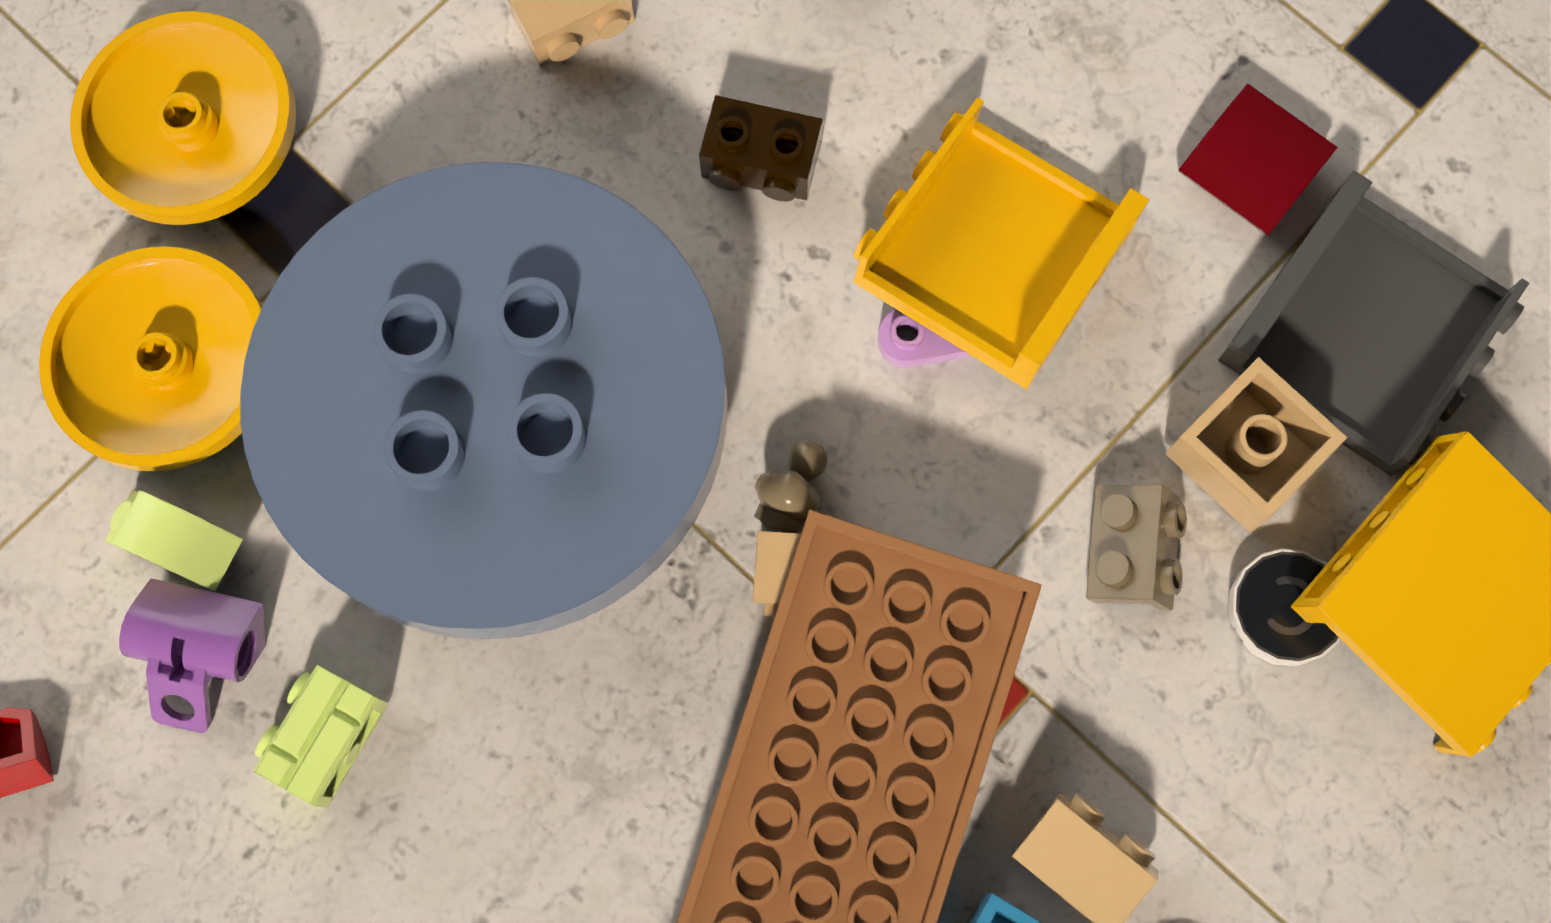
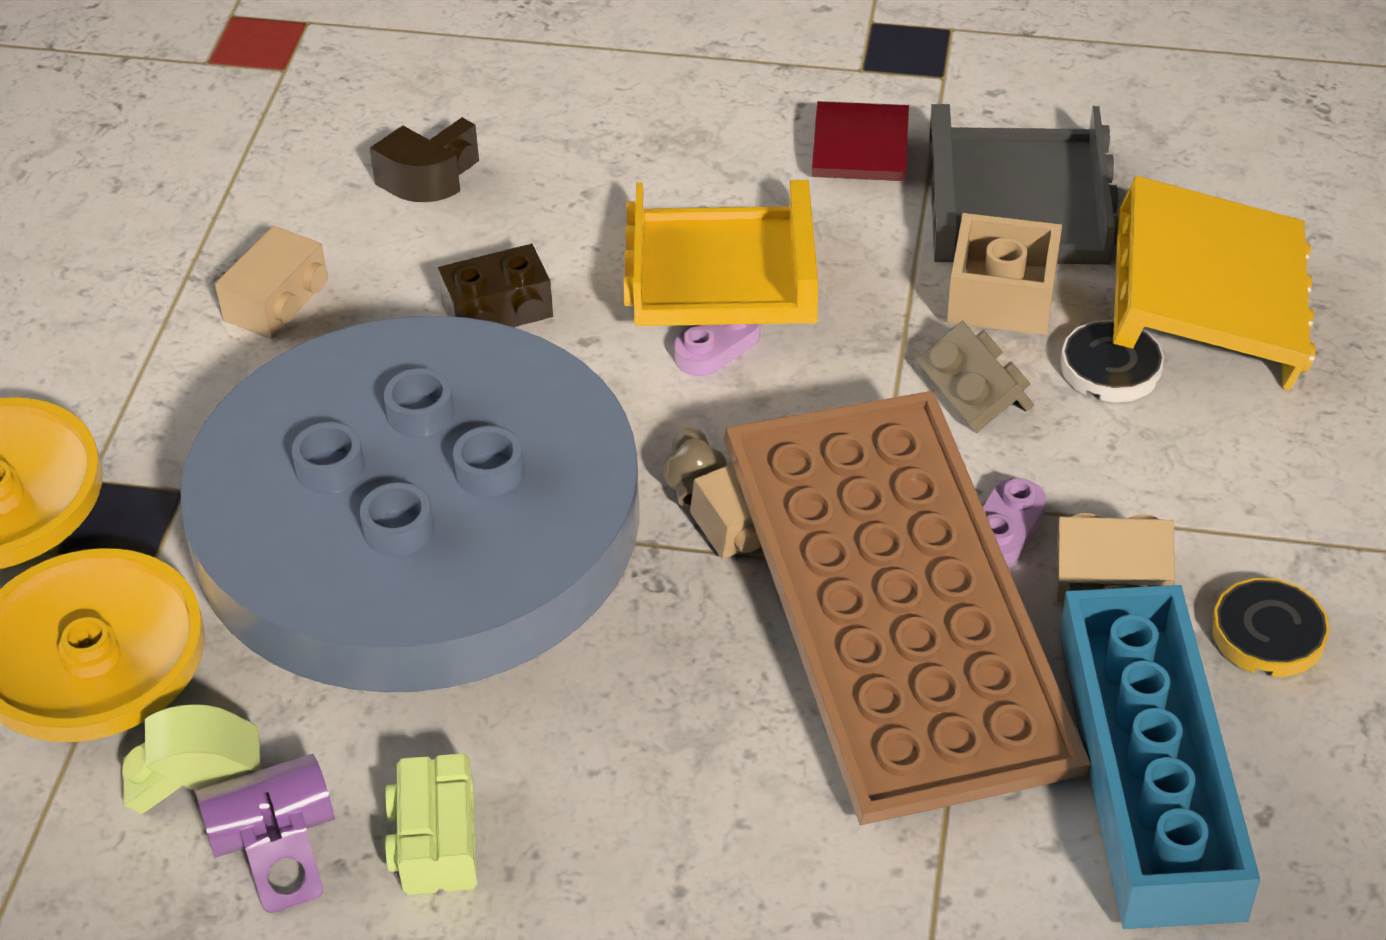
camera: 35 degrees left, 30 degrees down
none -> lavender plate [983,478,1046,566]

